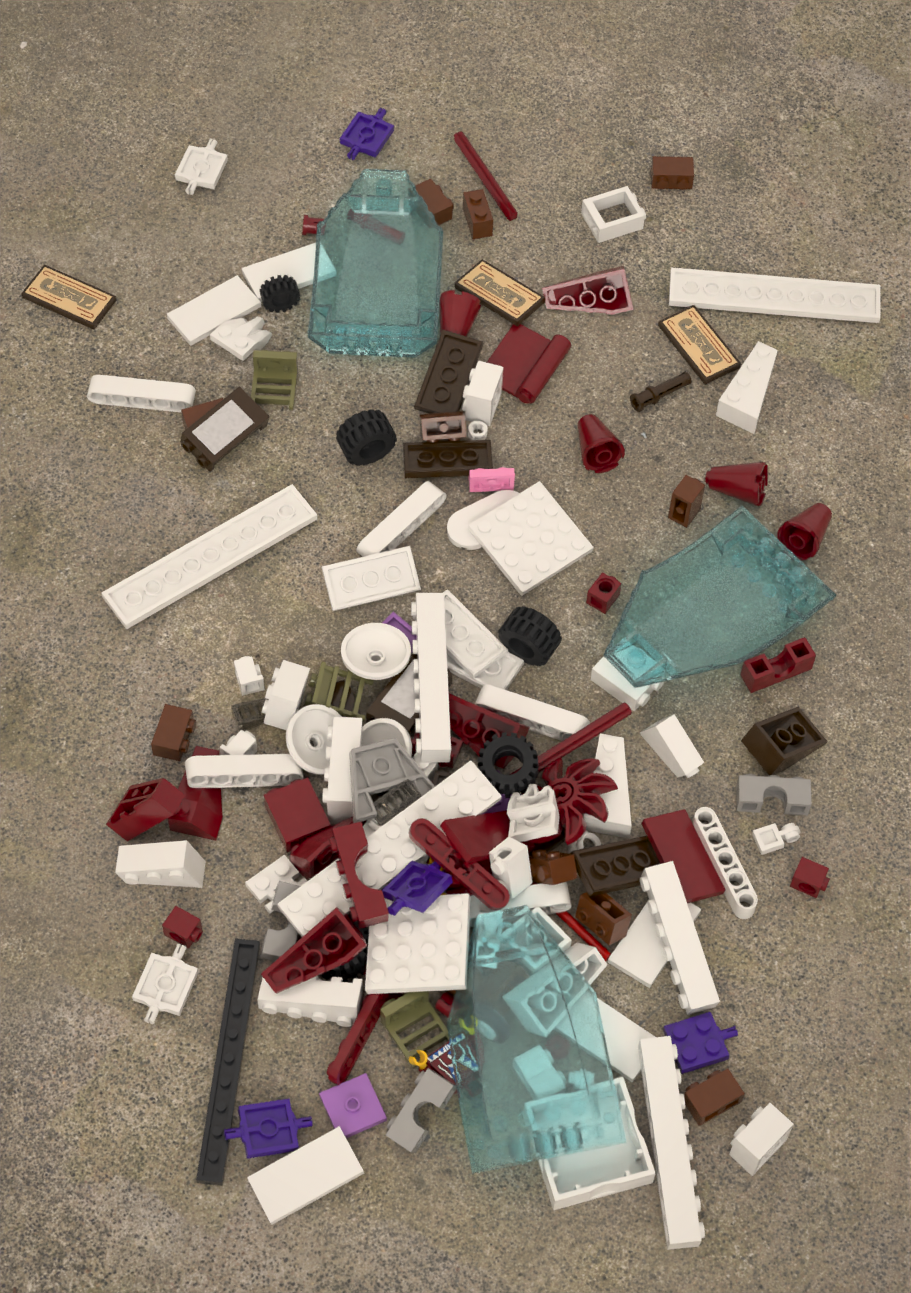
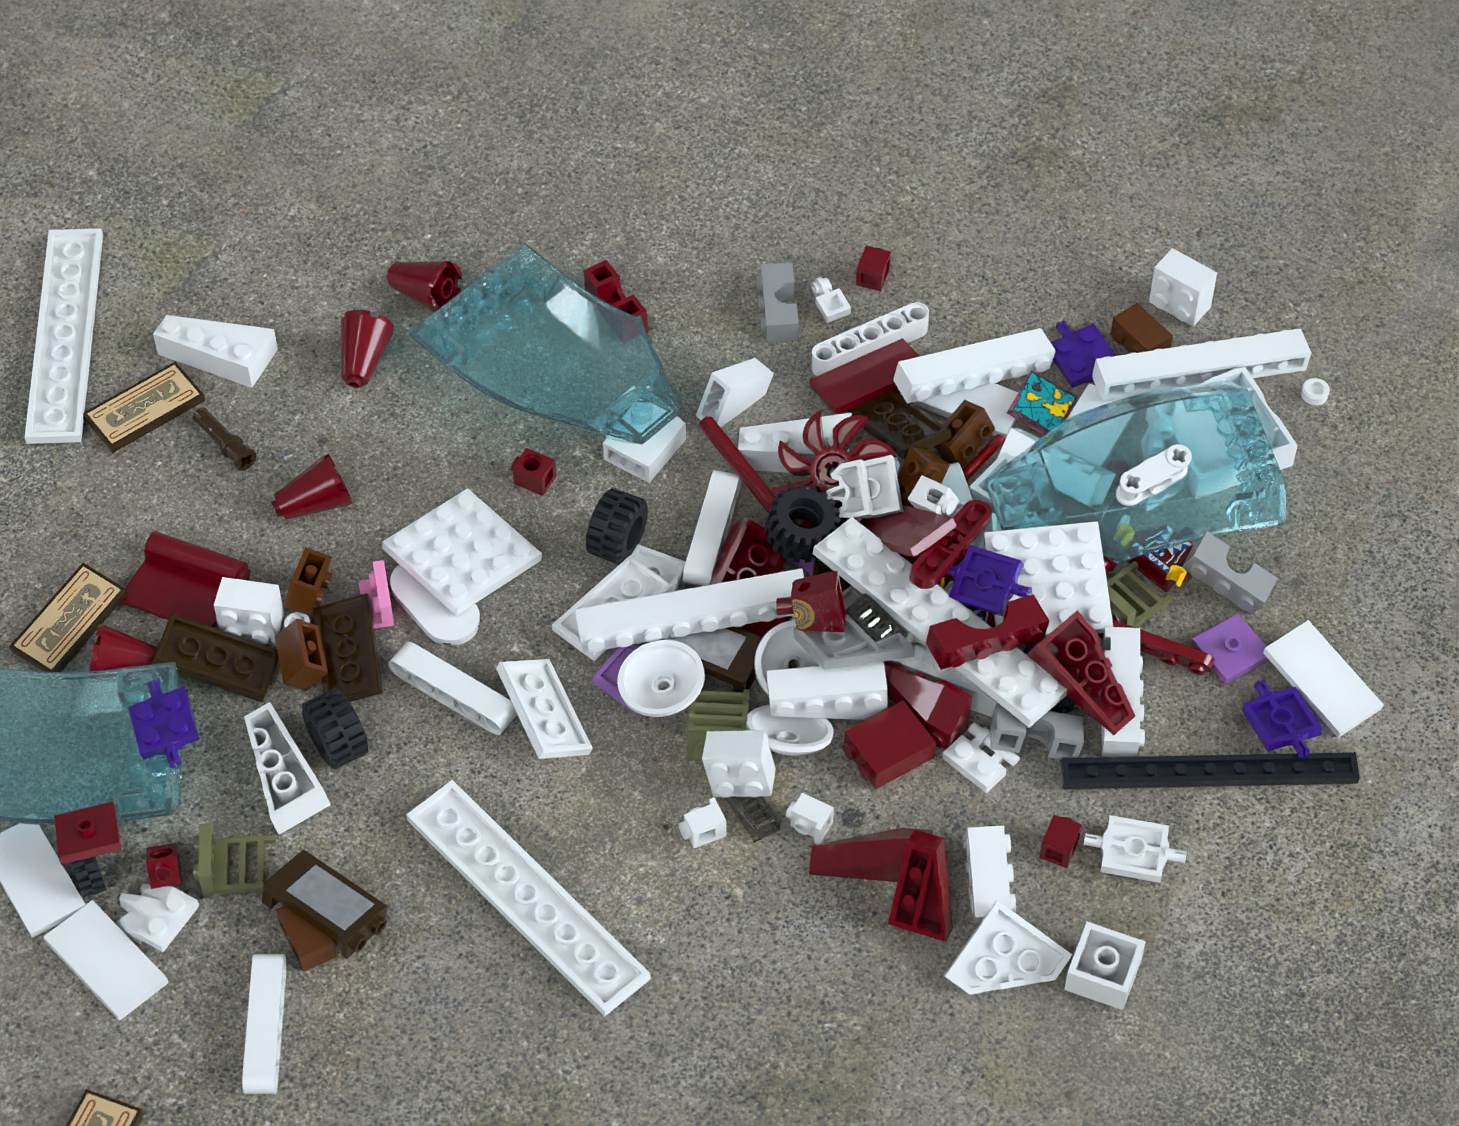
camera: 95 degrees left, 5 degrees down
reddish brown brick [151,704,196,761] -> none
white beam [185,754,303,788] -> none
wedge [542,266,633,315] -> none
reddish brown brick [668,475,705,528] -> none
dark brown slope [741,706,828,776] -> none
none -> dark red plate [54,801,122,865]
none -> dark purple plate [128,680,200,768]
none -> dark red brick [146,843,182,889]
none -> white wedge [244,702,331,835]
none -> reddish brown brick [283,547,333,616]
none -> dark red torso [776,571,847,633]
none -> white plate [944,901,1072,994]
none -> tile [1006,370,1078,441]
none -> white brick [1064,922,1146,1010]
none -> white piece [1116,444,1192,506]
none -> white tile [1301,378,1330,405]

